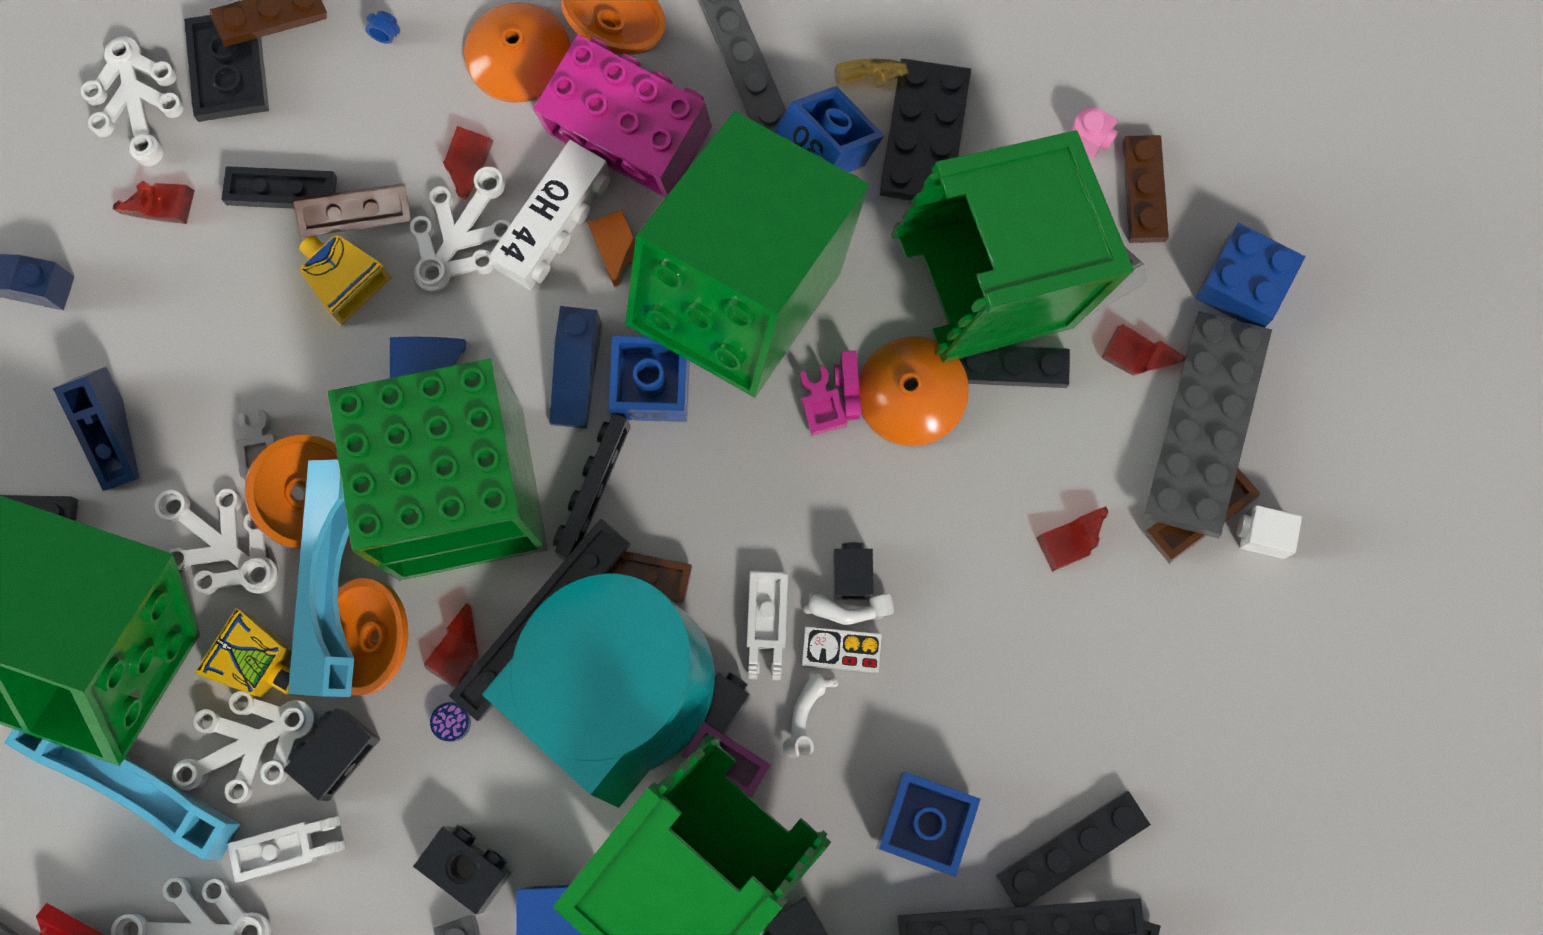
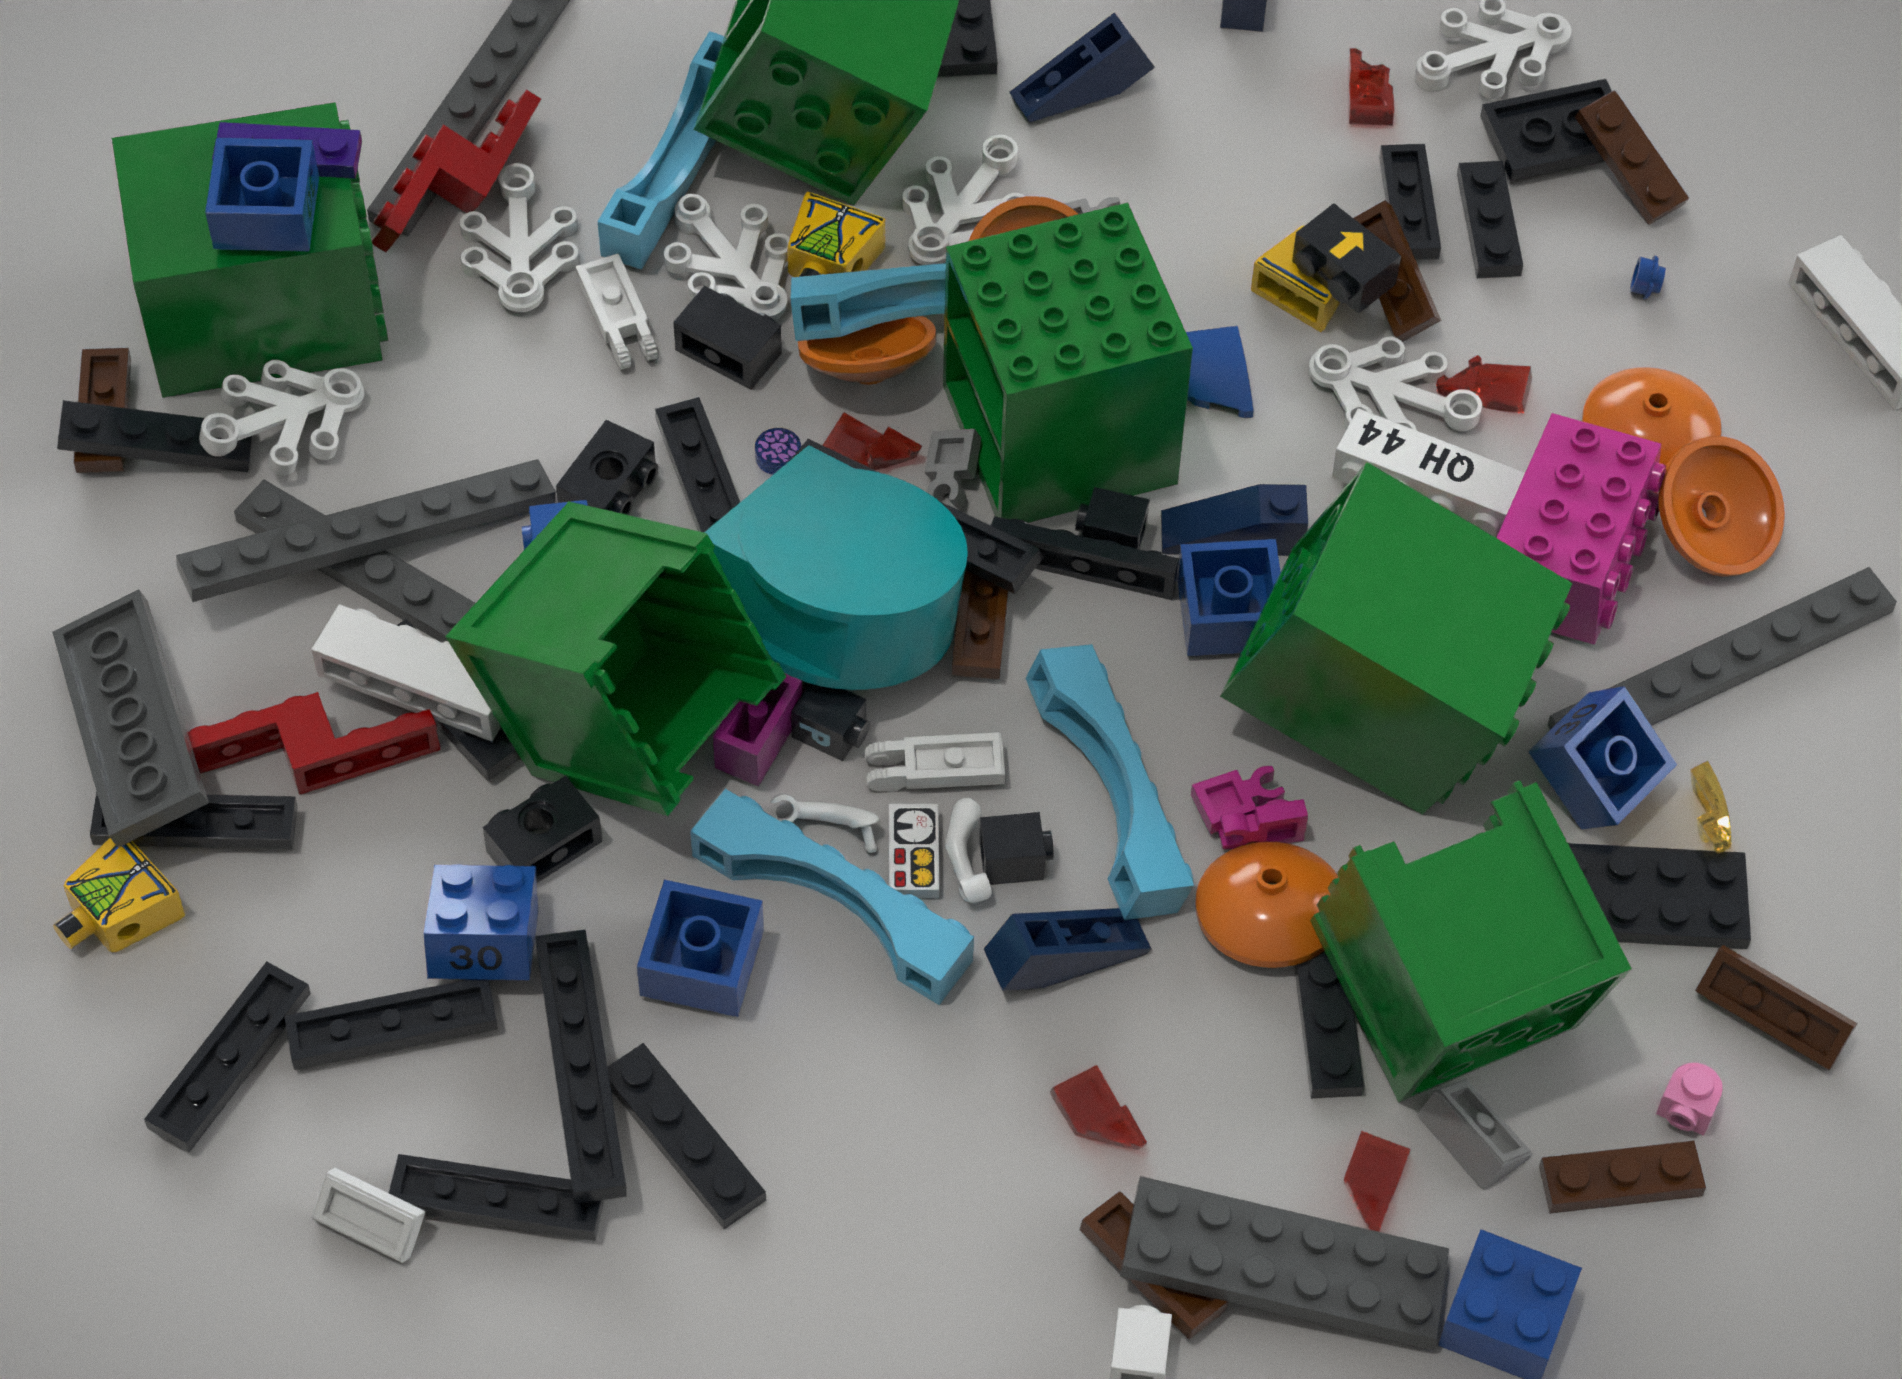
camera: 80 degrees right, 20 degrees down
none -> black plate [655,397,740,532]
none -> medium azure arch [690,788,974,1005]
none -> light grey plate [925,429,982,509]
none -> dark blue slope [984,908,1152,991]
none -> medium azure arch [1025,644,1194,920]
none -> black brick [1075,487,1150,549]
none -> black brick [1292,203,1401,314]
none -> black plate [1457,161,1523,279]
none -> reddish brown plate [1695,945,1858,1070]

